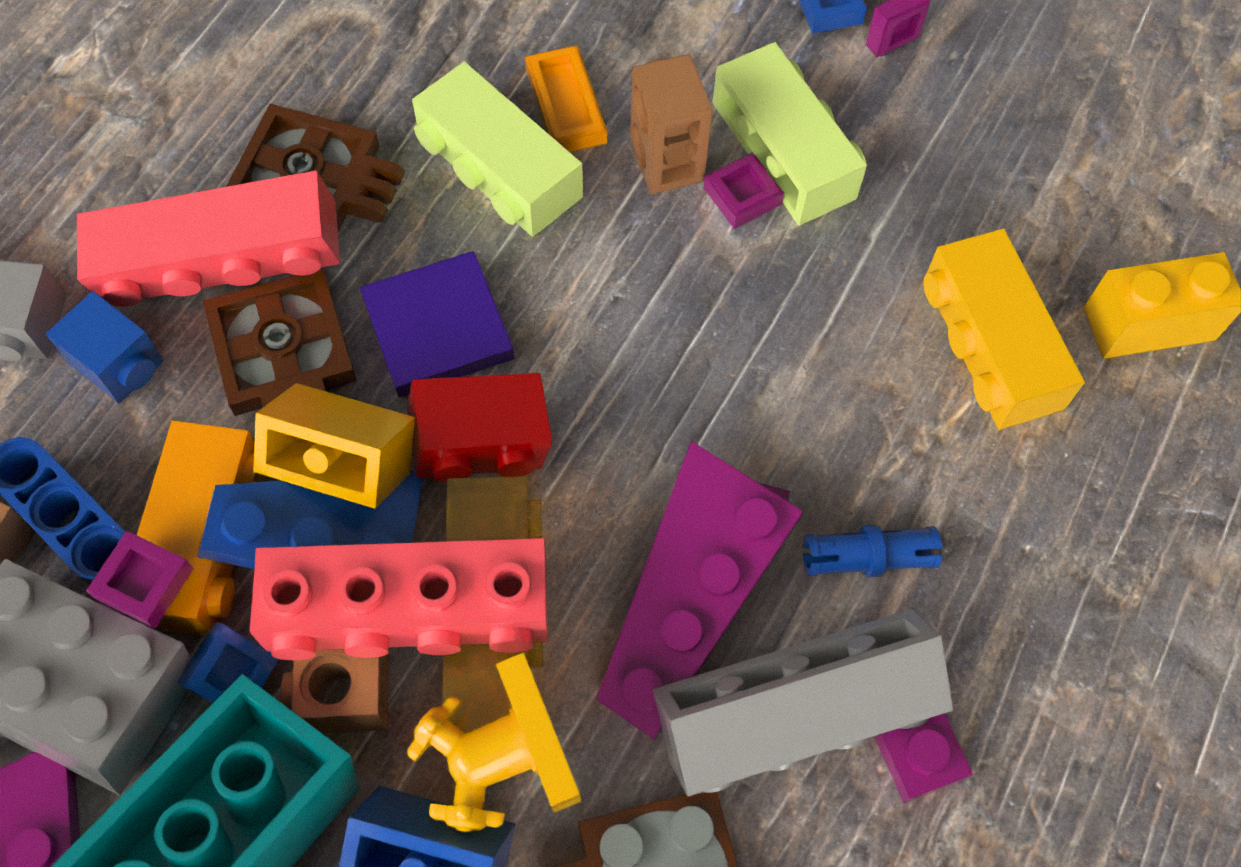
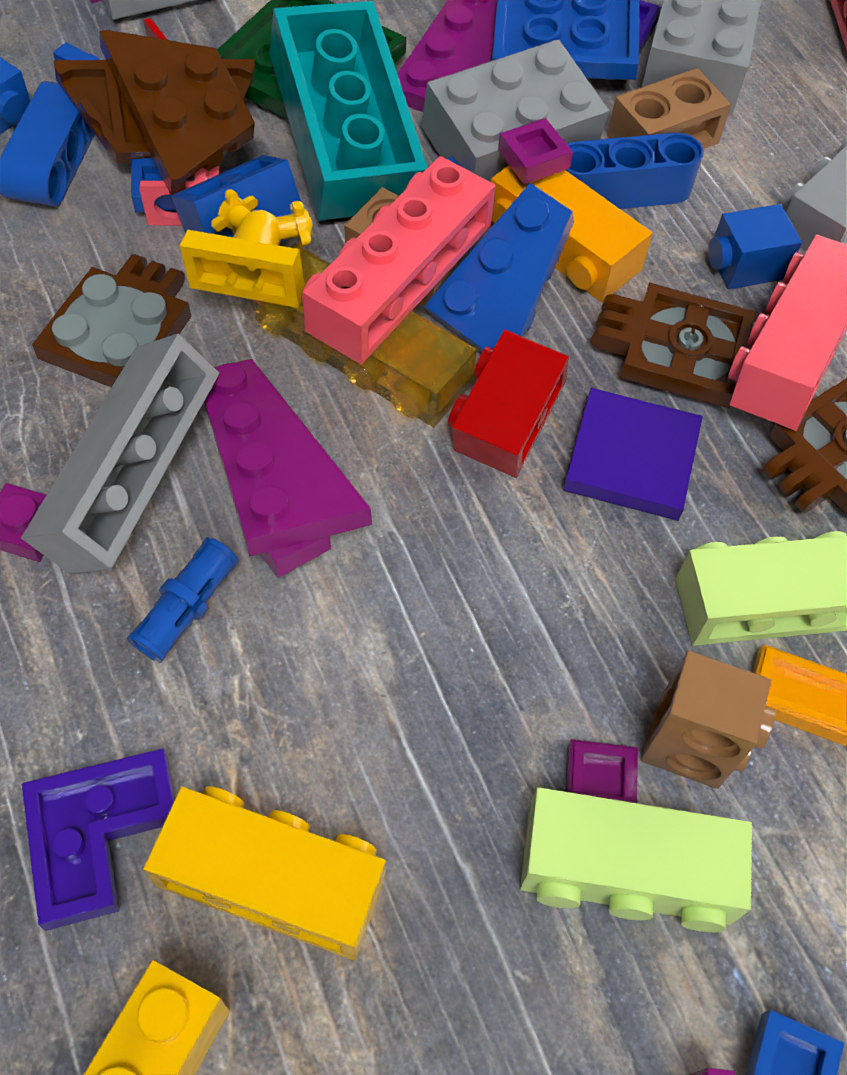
camera: 125 degrees right, 5 degrees down
yellow brick [253,383,415,509] -> none
none -> dark purple plate [22,748,175,931]

